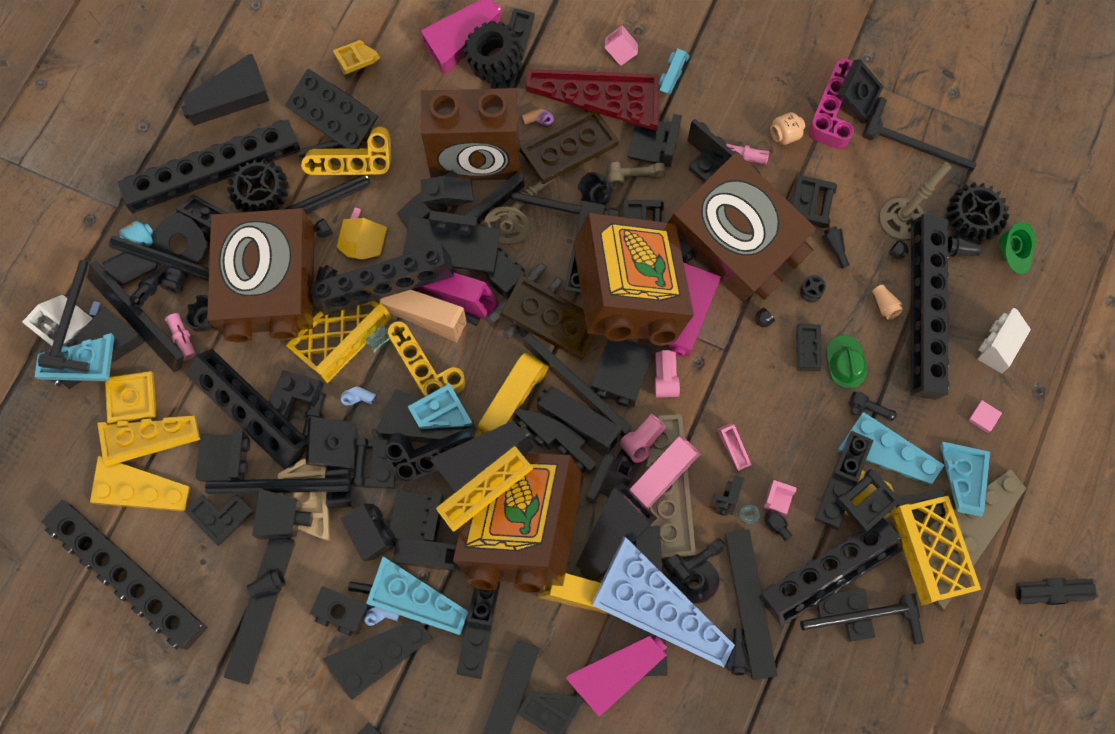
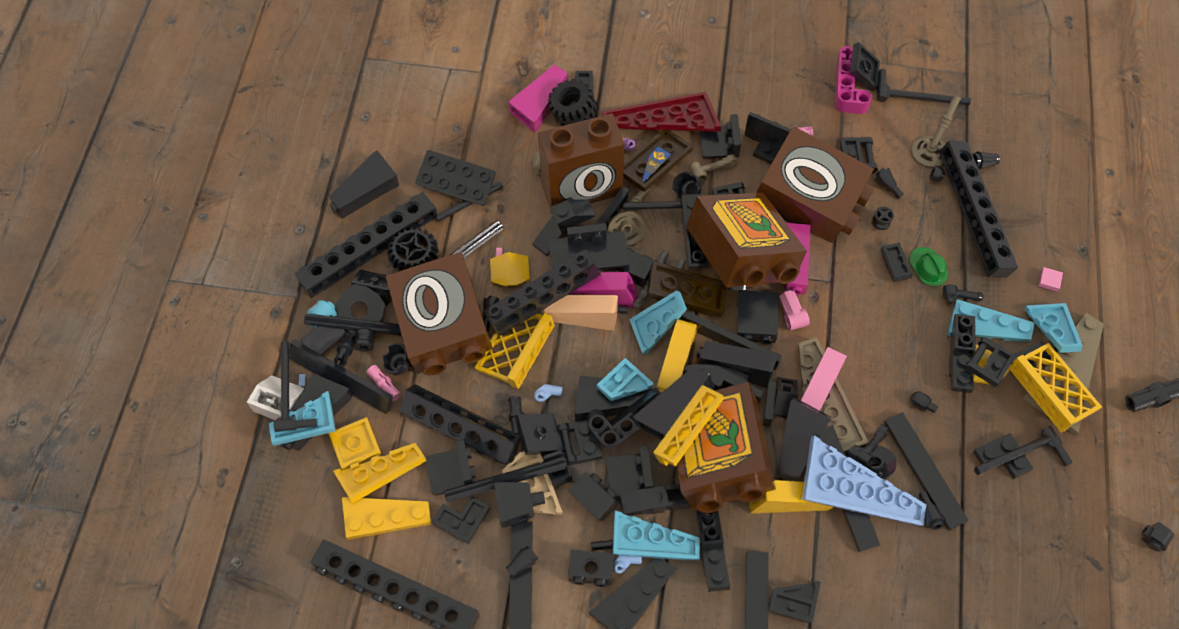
camera: 15 degrees left, 10 degrees down
black plate [269,370,324,420] -> none
yellow beam [301,126,392,175] -> none
black hinge [314,218,333,238] -> none
yellow slope [333,40,380,75] -> none
clear light blue tile [366,326,390,353] -> none
yellow beam [388,322,466,397] -> none
dark pink slope [566,636,668,717] -> none
bright pink panel [604,25,638,65] -> none
bright pink piece [620,414,666,463] -> none
medium azure wing [659,48,690,95] -> none
black bracket [710,475,744,516] -> none
bright pink piece [716,423,751,471] -> none
clear light blue hinge [739,505,760,524] -> none
black hinge [755,307,775,327] -> none
black brick [762,518,903,626] -> none
bright pink panel [763,480,797,516] -> none
light nougat head [770,112,805,145] -> none
light nougat cone [872,285,903,320] -> none
black gear [946,182,1010,243] -> none
white slope [978,308,1031,374] -> none
green piece [999,222,1036,275] -> none
none -> medium azure wing [629,291,687,355]
none -> sticker [643,147,671,182]

